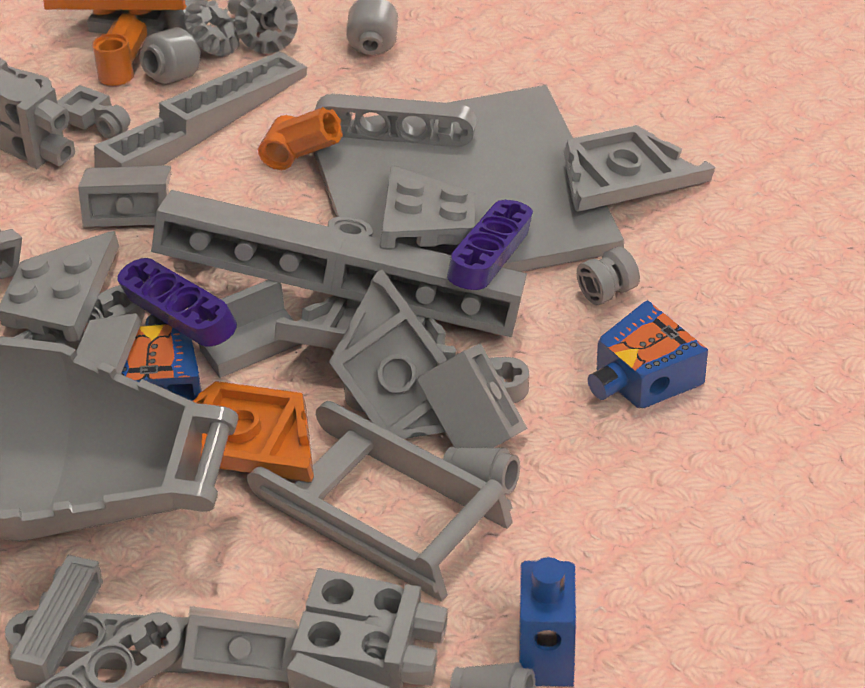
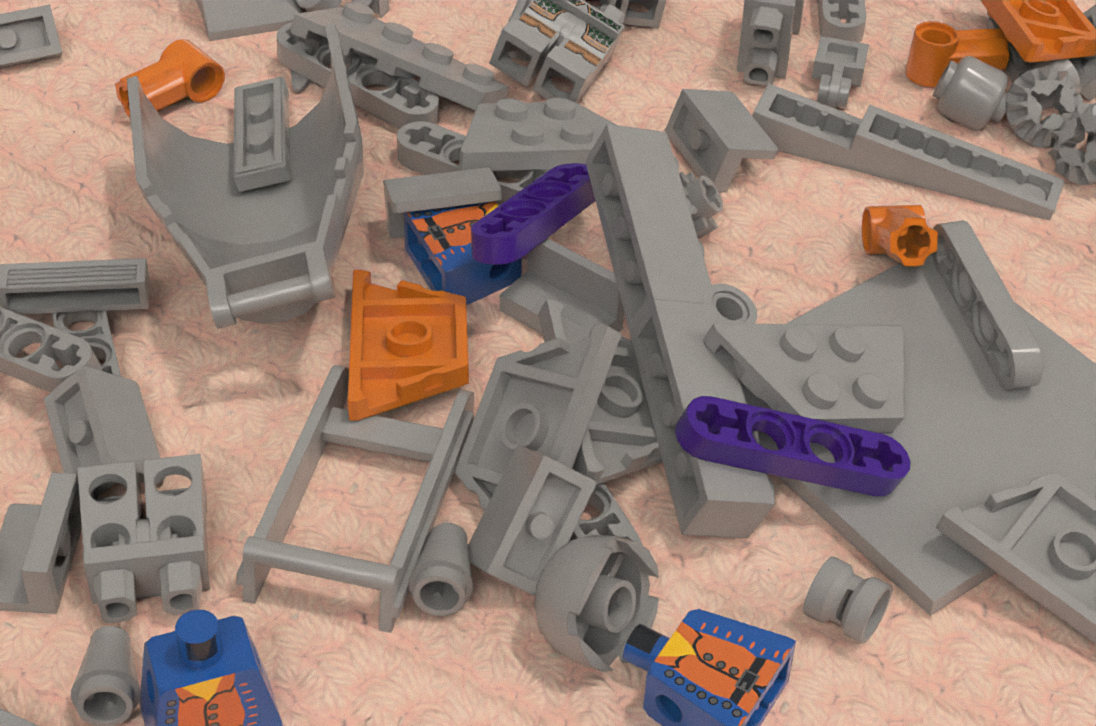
camera: 65 degrees right, 0 degrees up
none -> light grey cylinder [535,535,659,672]

